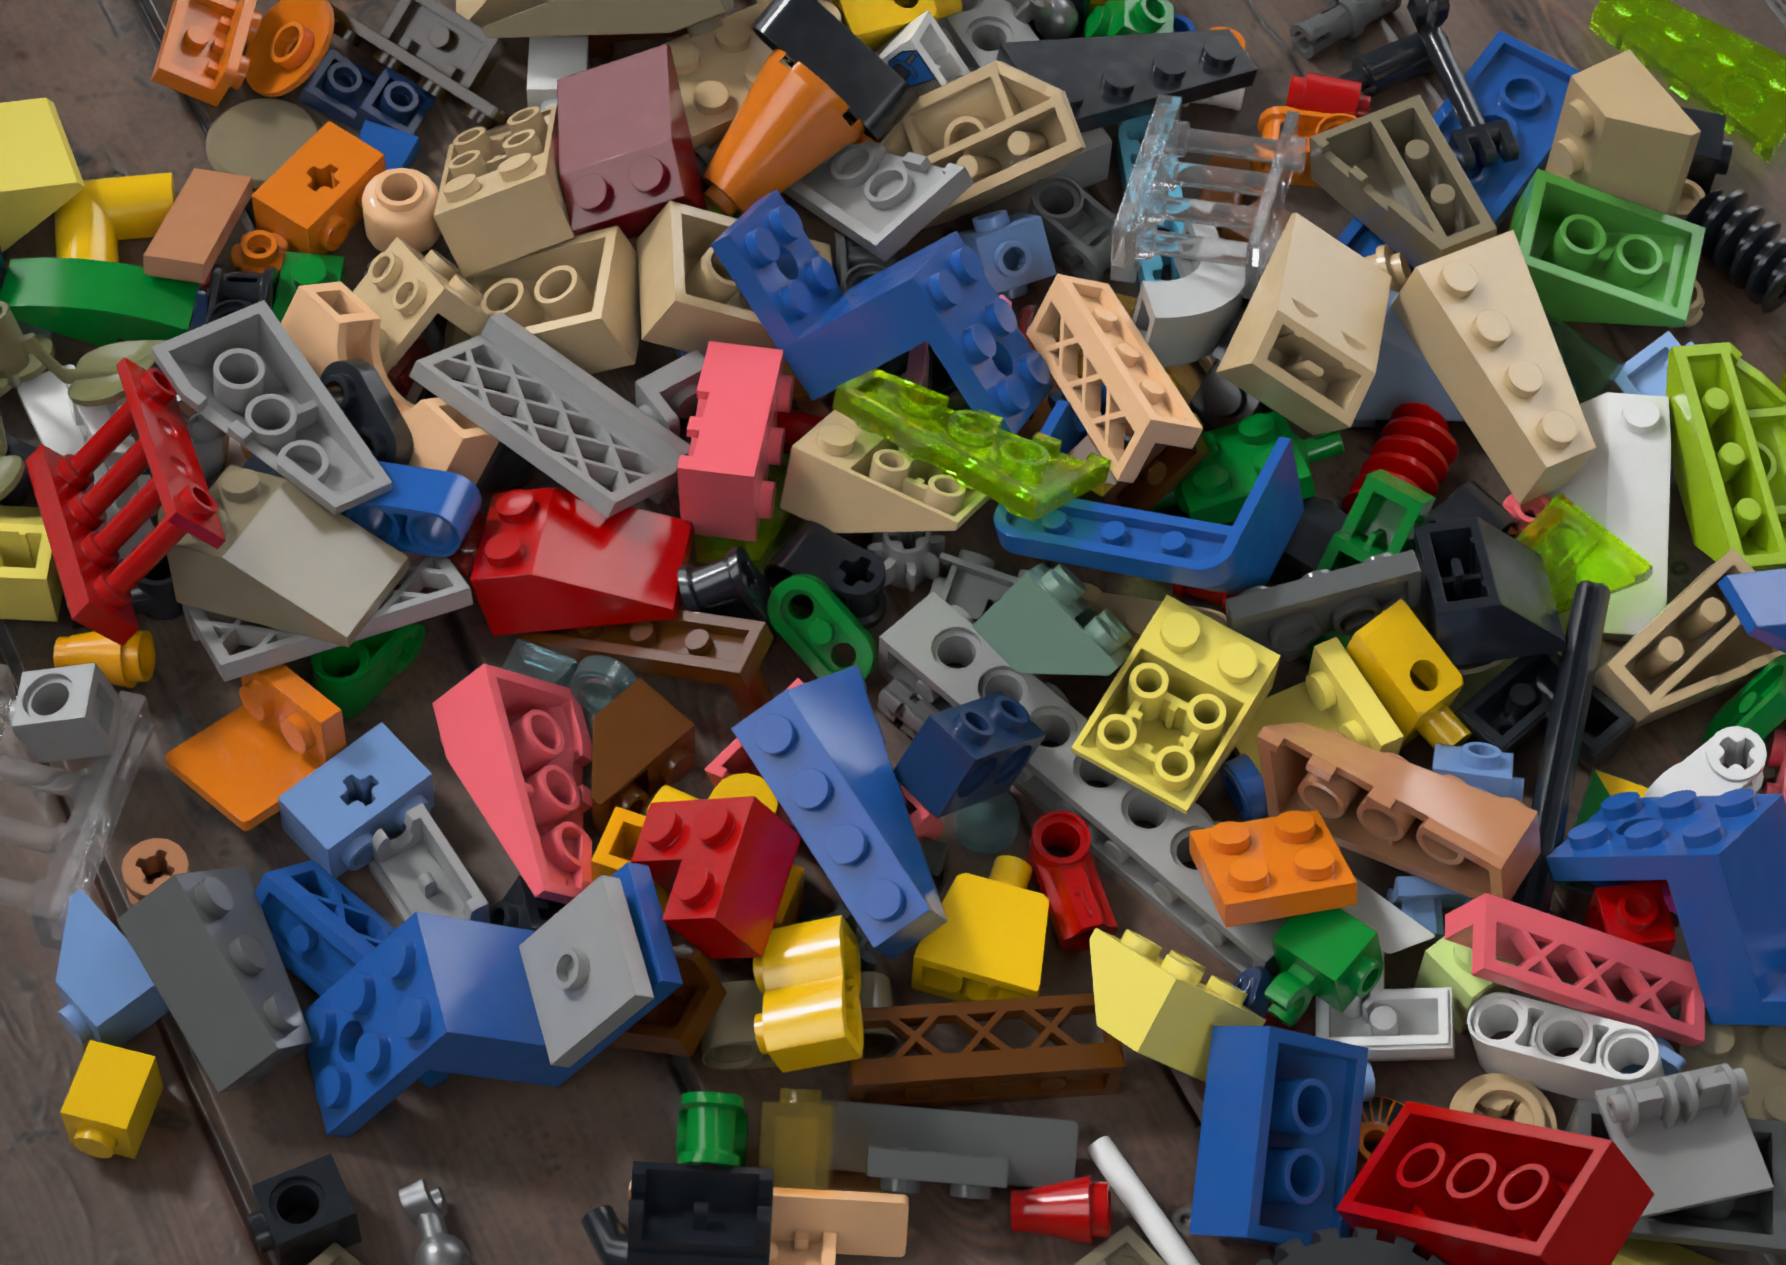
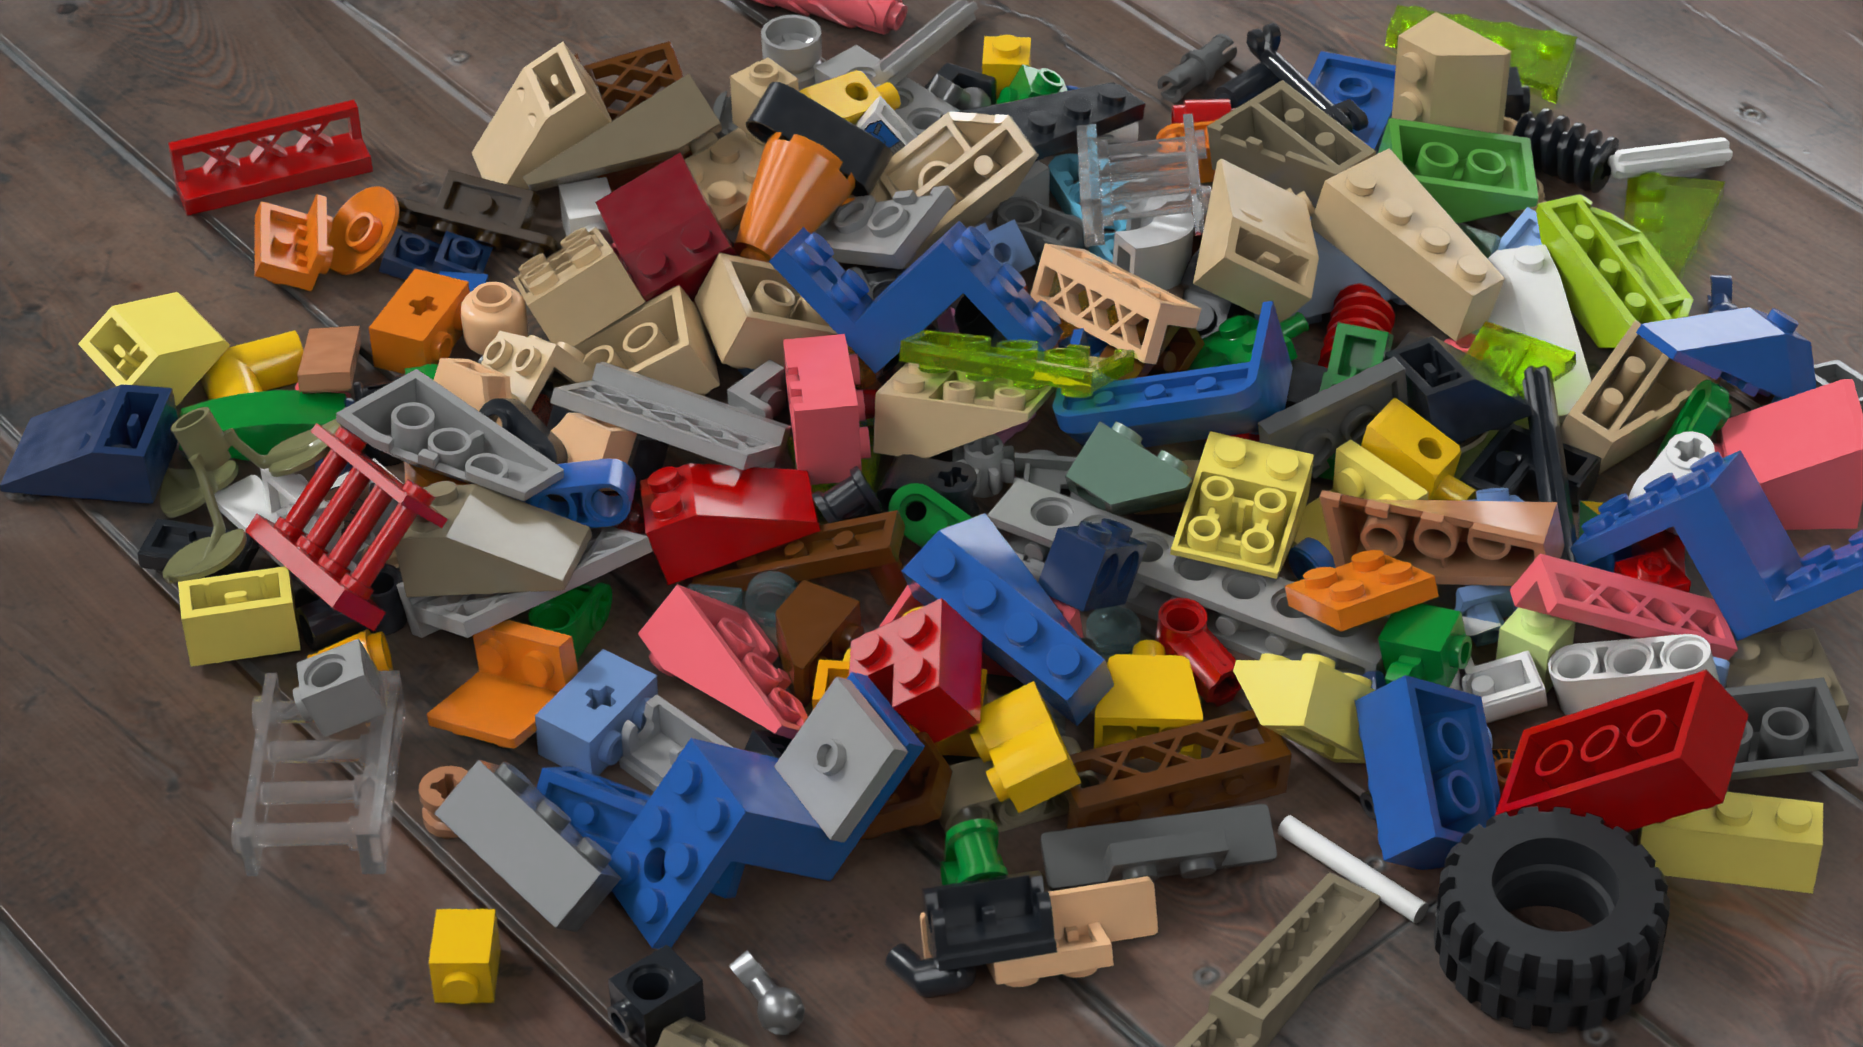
camera: 10 degrees left, 15 degrees down
medium blue slope [55,889,169,1048] -> none
dark tan piece [206,97,321,190] -> none
orange plate [230,230,290,278] -> none
clear yellow brick [759,1088,838,1190] -> none
red cone [1010,1175,1112,1245] -> none
light grey hinge [1594,1063,1774,1219] -> none

